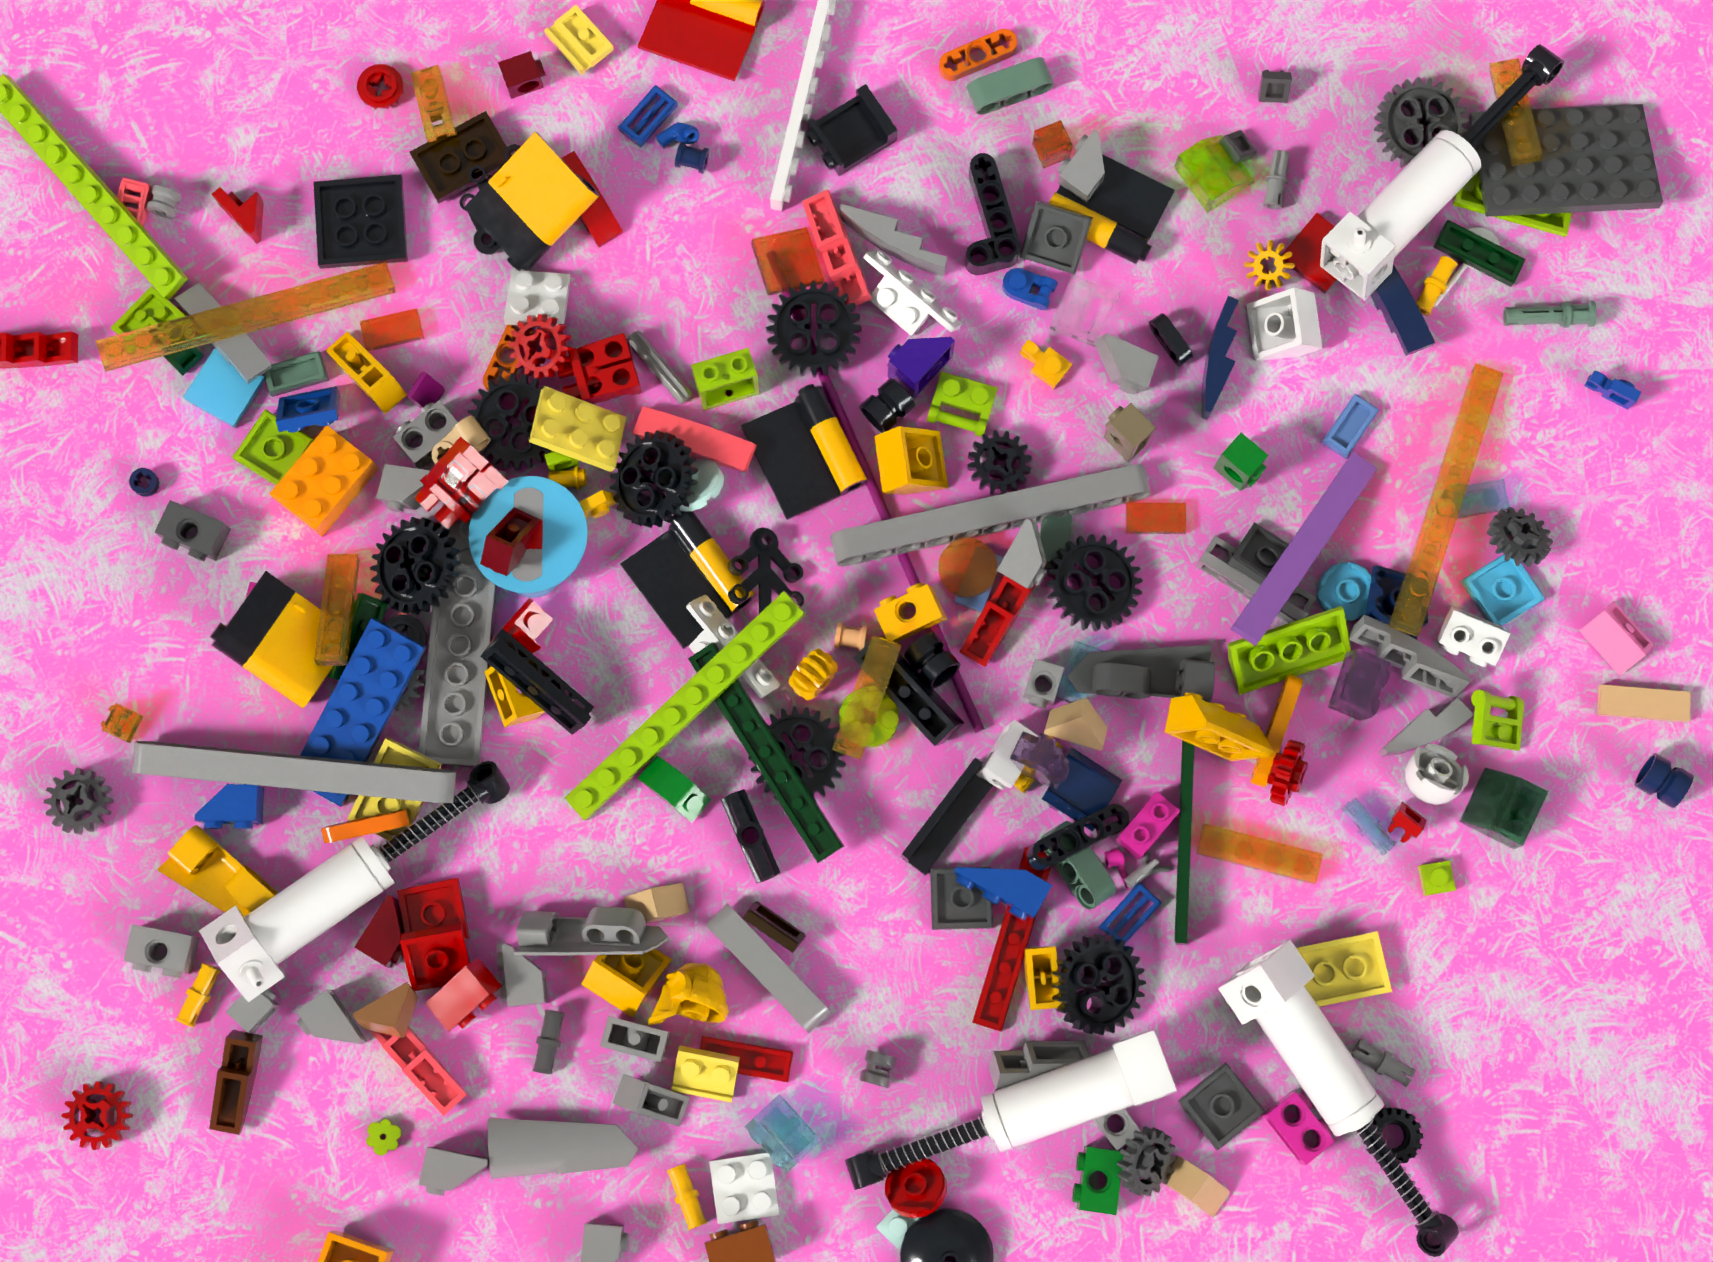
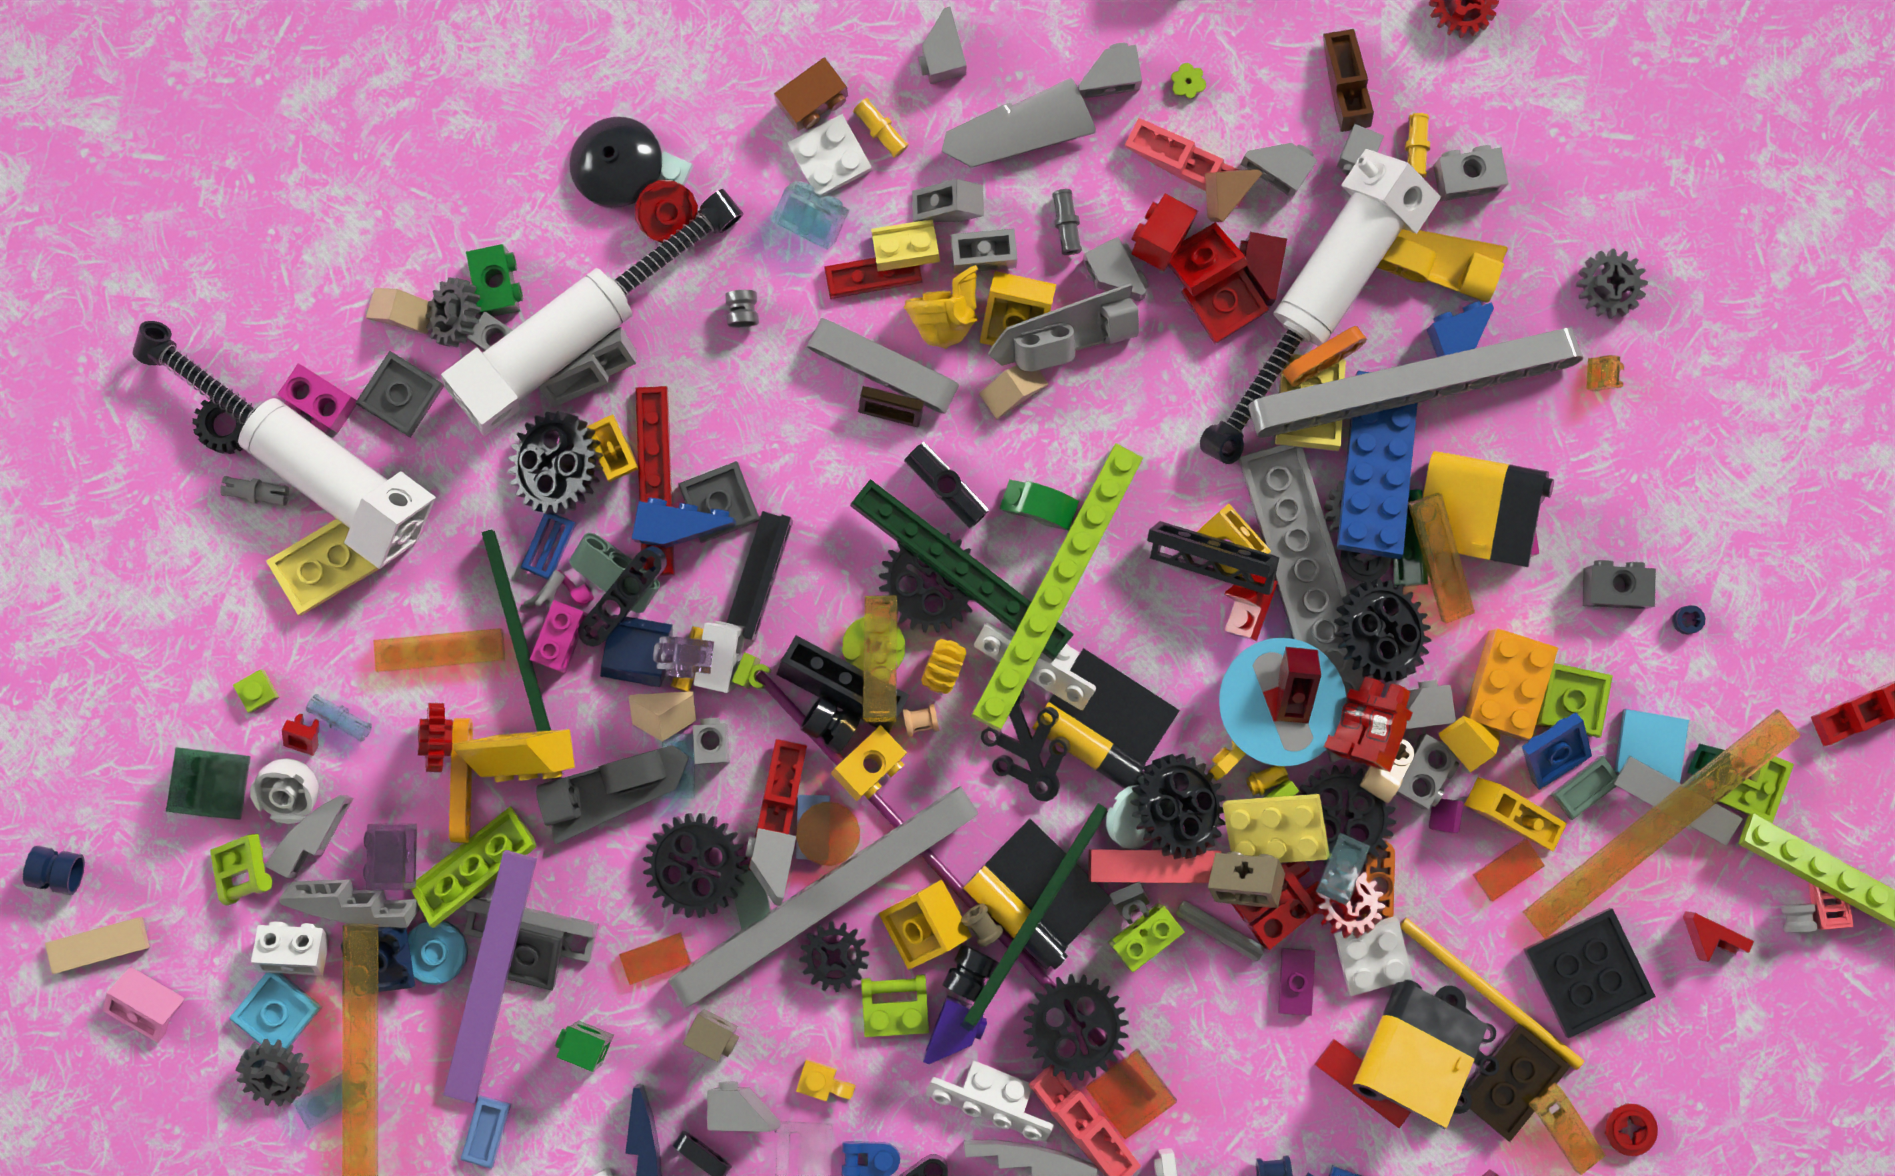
camera: 160 degrees right, 5 degrees up
none -> lime tile [732,652,772,689]
none -> dark green tile [960,803,1108,1032]
none -> dark tan bush [961,903,1003,947]
none -> dark grey tile [1110,882,1150,924]
none -> dark tan brick [1208,851,1285,908]
none -> magenta plate [1278,948,1315,1016]
none -> clear light blue plate [1316,833,1370,905]
none -> yellow piece [1400,917,1584,1070]
none -> yellow slope [1438,716,1501,772]

